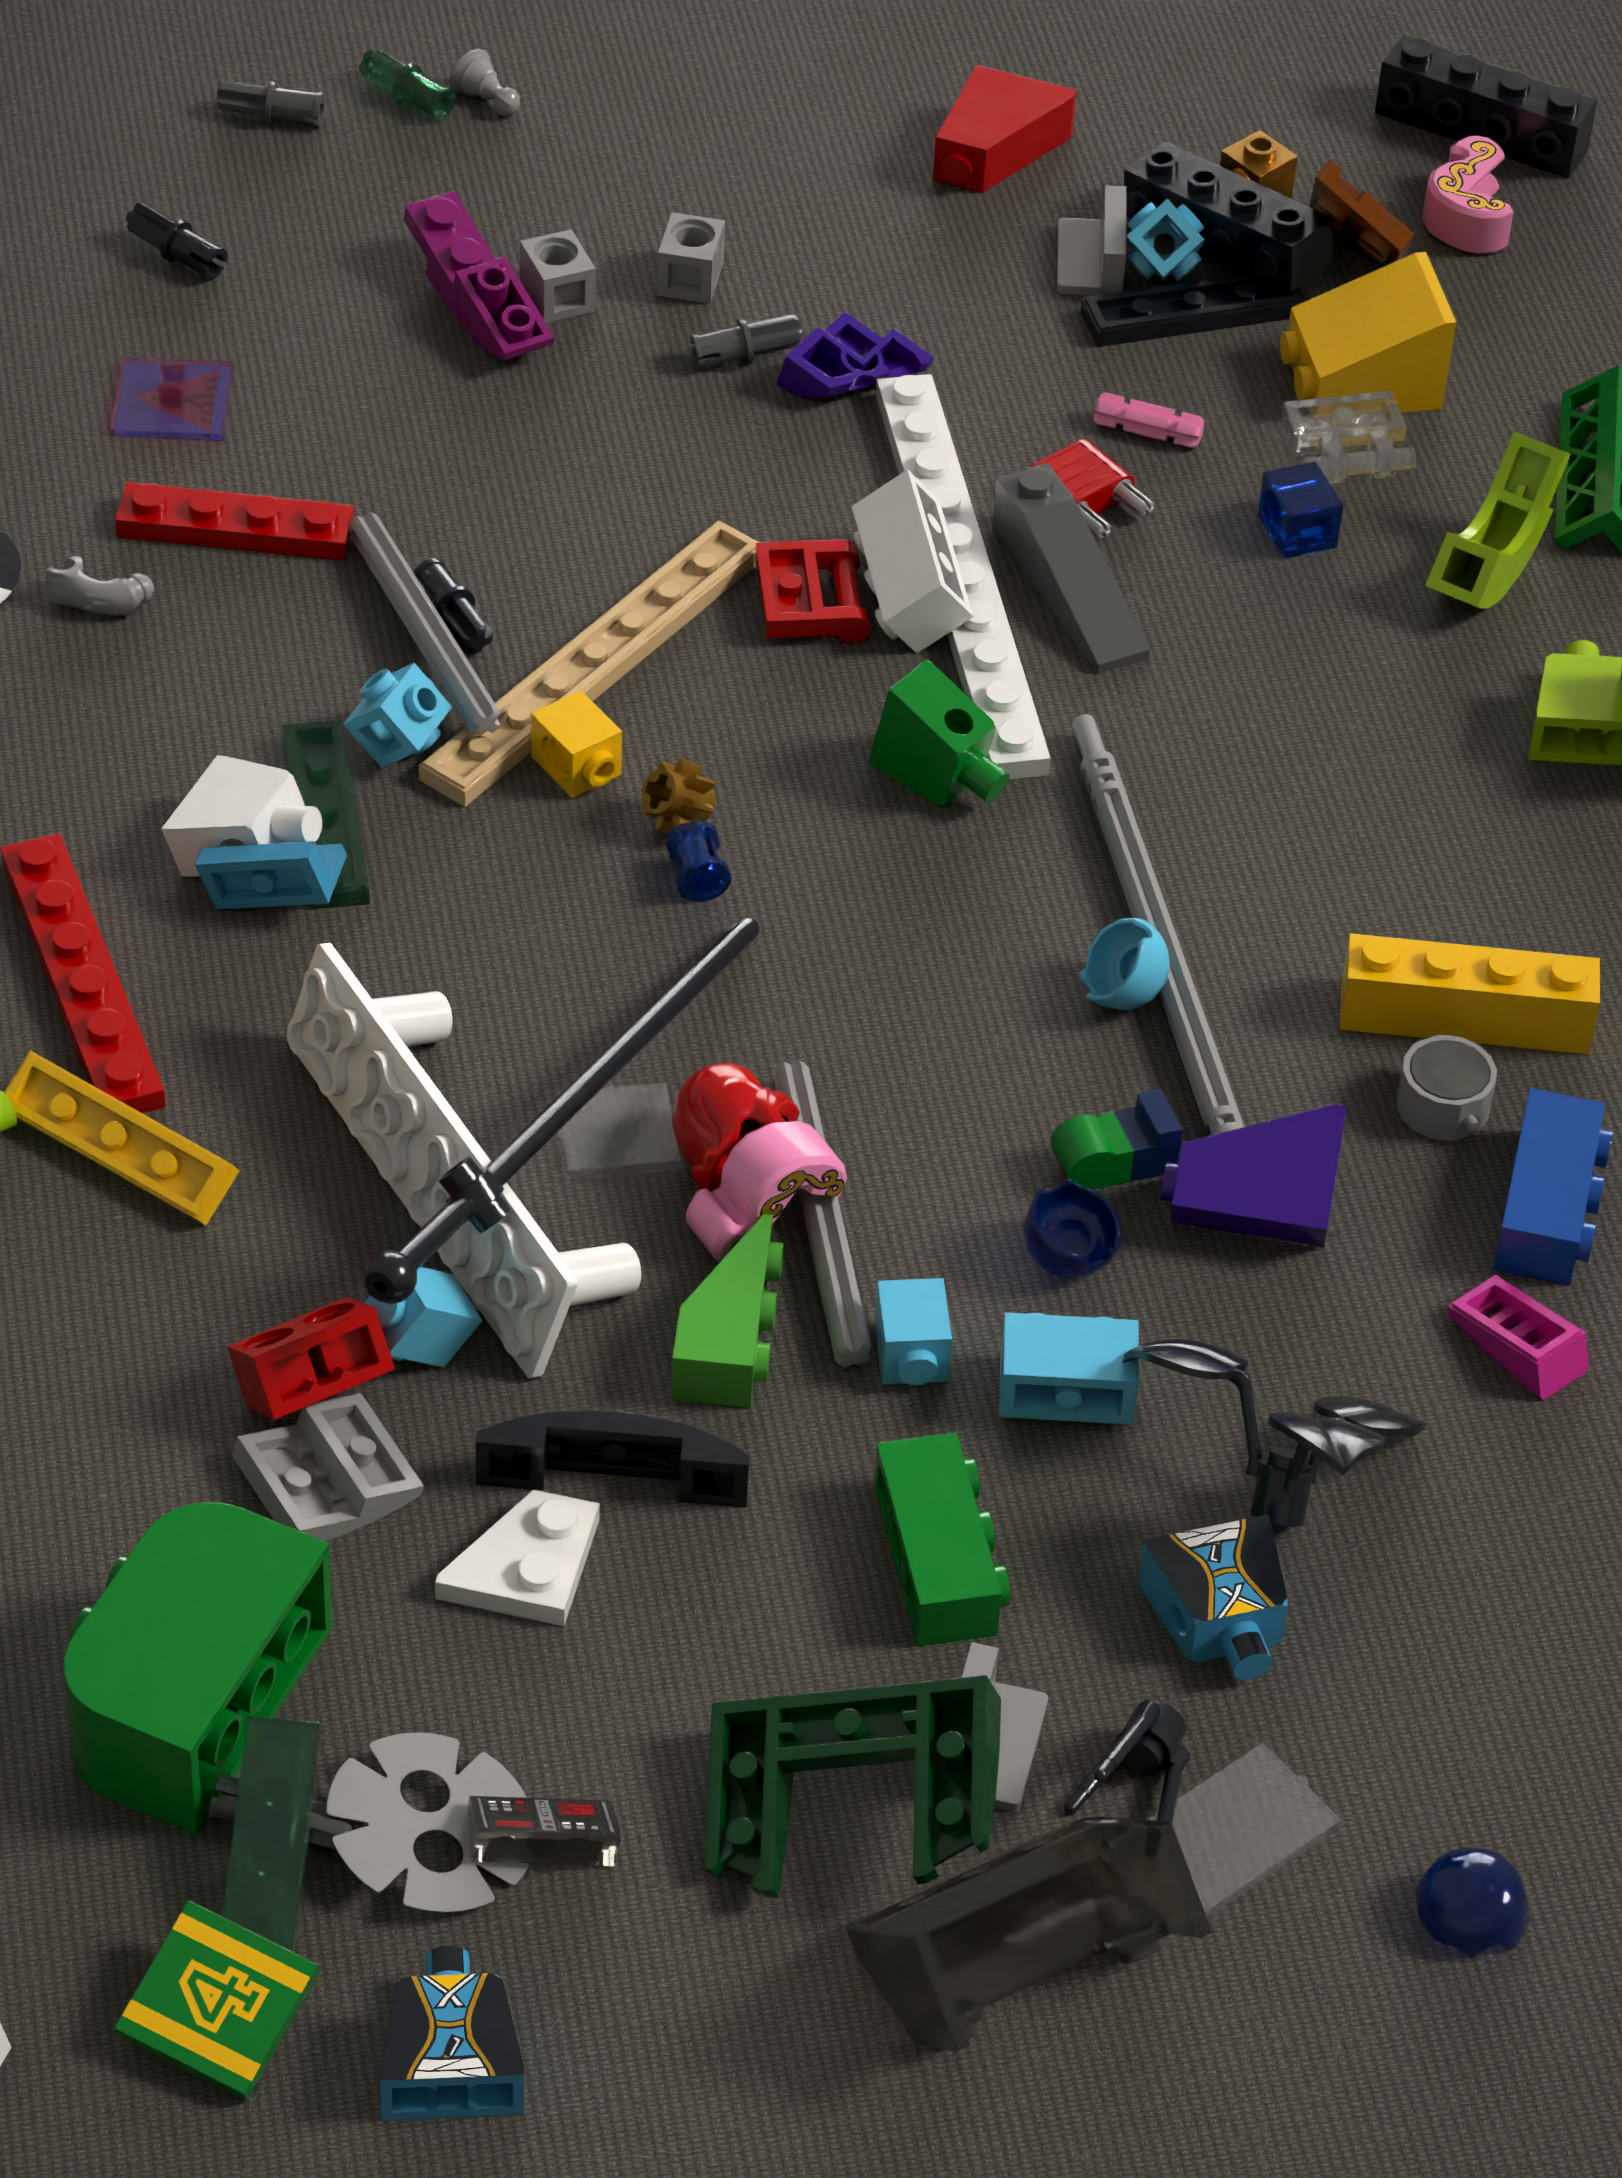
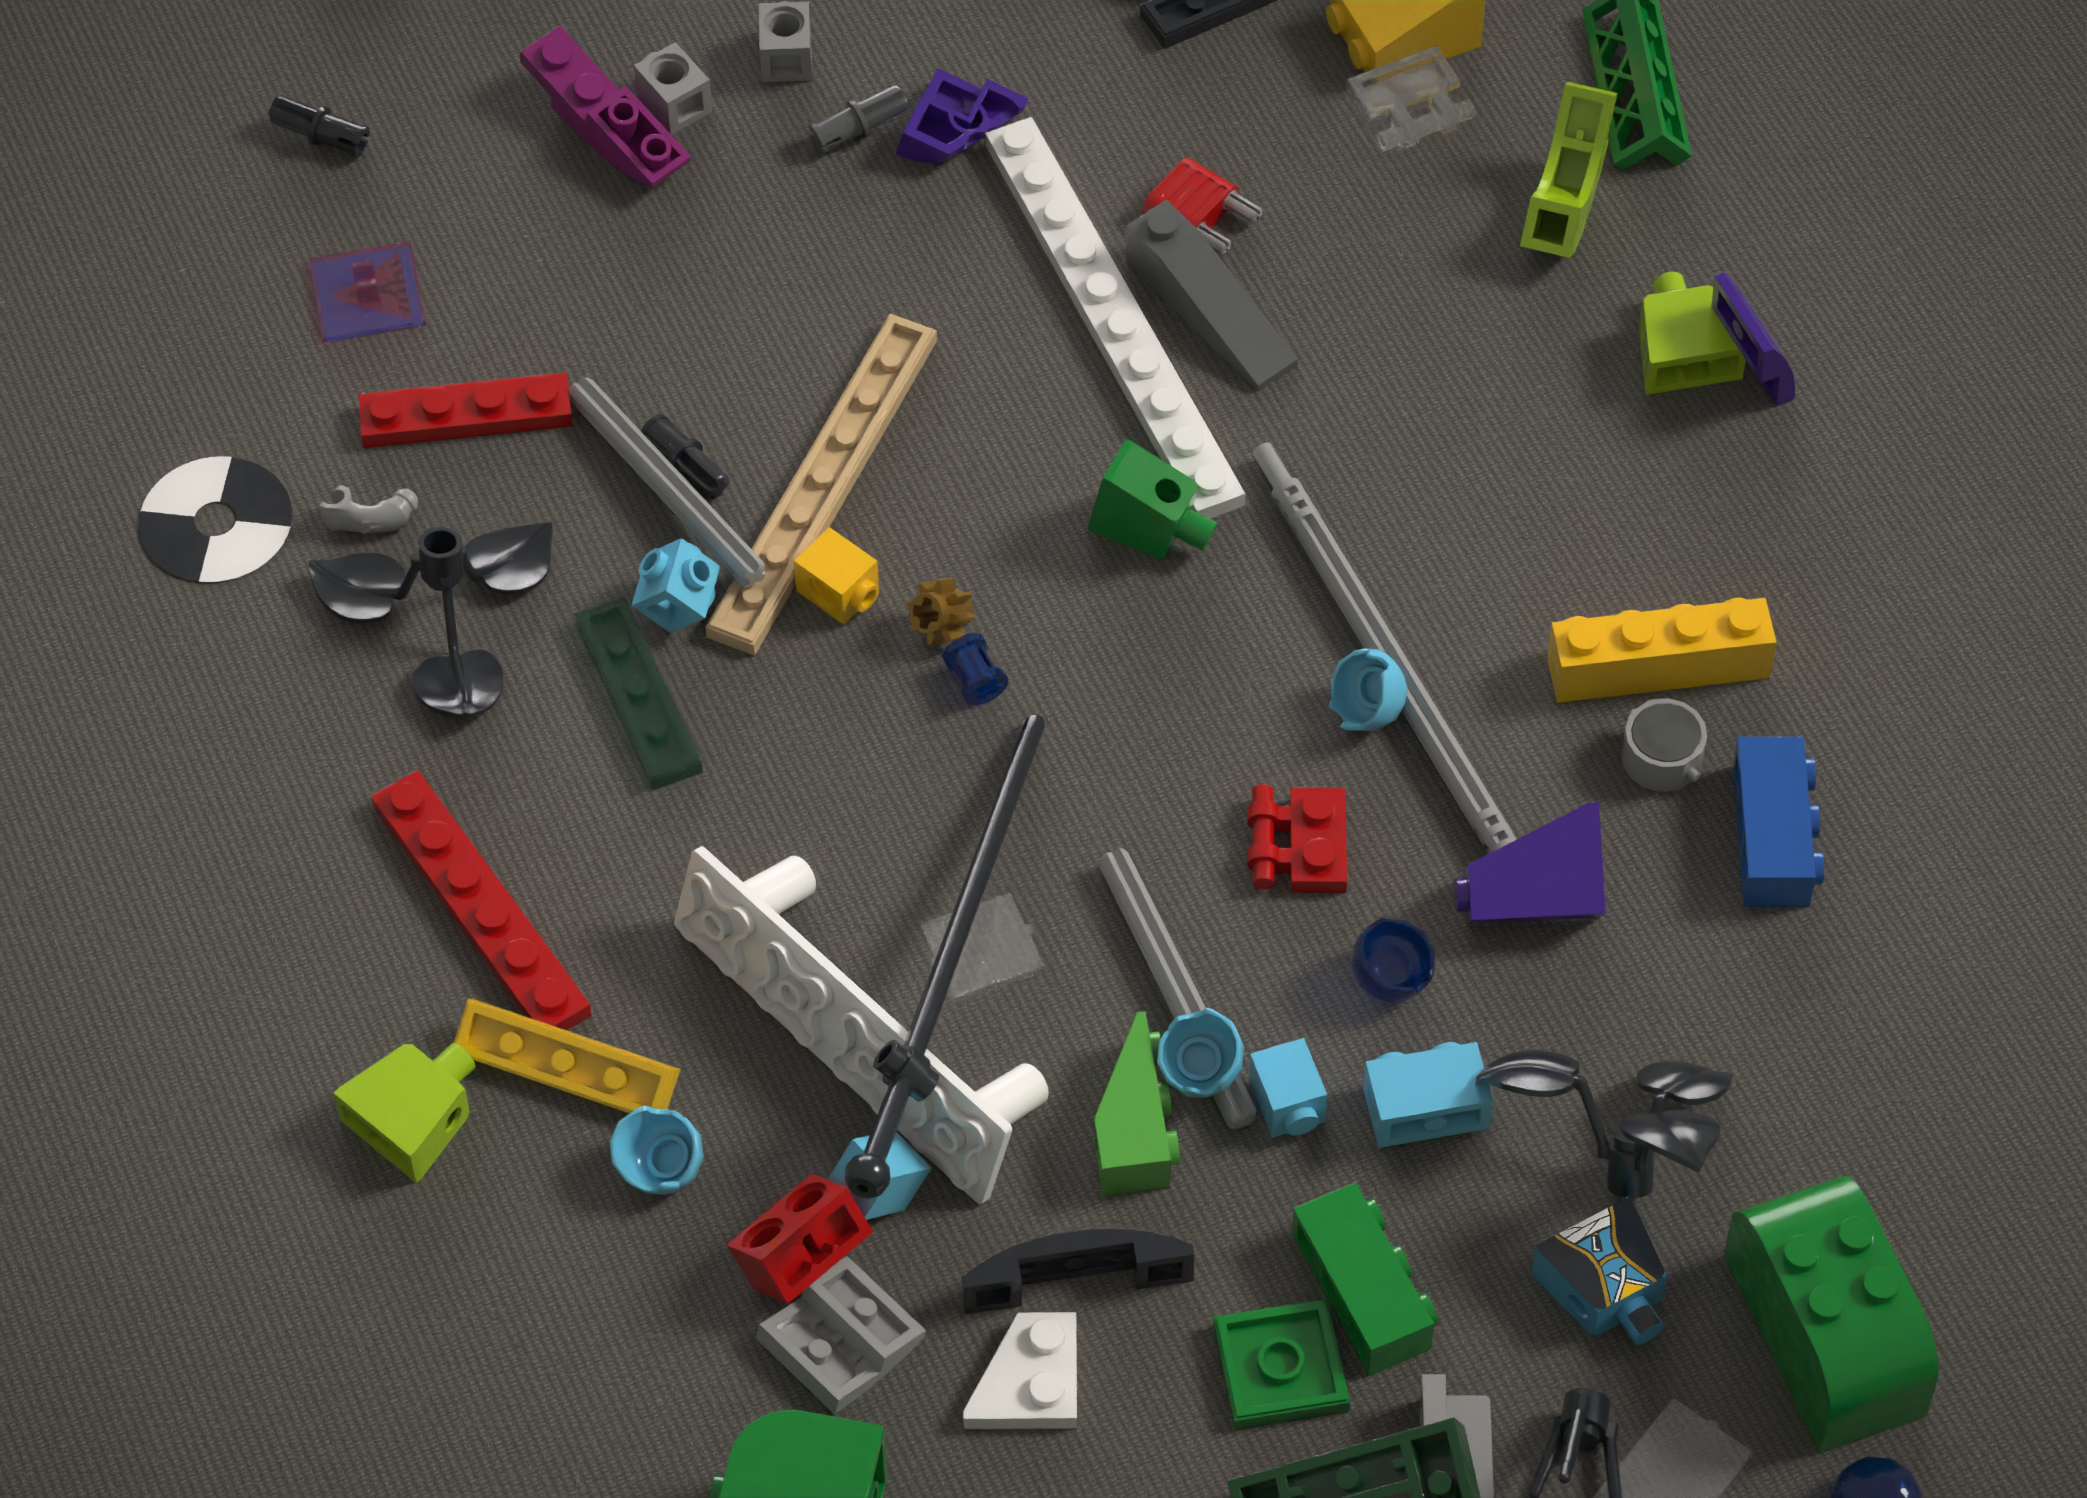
camera: 10 degrees left, 10 degrees up
white torso [161,755,322,877] -> none
dark azure panel [195,841,347,910] -> none
red hair [672,1062,800,1192] -> none
bright pink animal [686,1121,847,1263] -> none
red plate [755,539,871,644] -> none
white brick [852,469,974,654] -> none
leg [1050,1088,1183,1191] -> none
bright pink axle [1094,392,1204,449] -> none
clear blue brick [1257,461,1344,559] -> none
dark pink slope [1447,1275,1589,1400] -> none
none -> black plant [309,522,553,718]
none -> medium azure hair [609,1106,704,1195]
none -> medium azure hair [1157,1008,1244,1098]
none -> green tile [1212,1299,1350,1430]
none -> red plate [1246,784,1347,893]
none -> green brick [1723,1175,1939,1454]

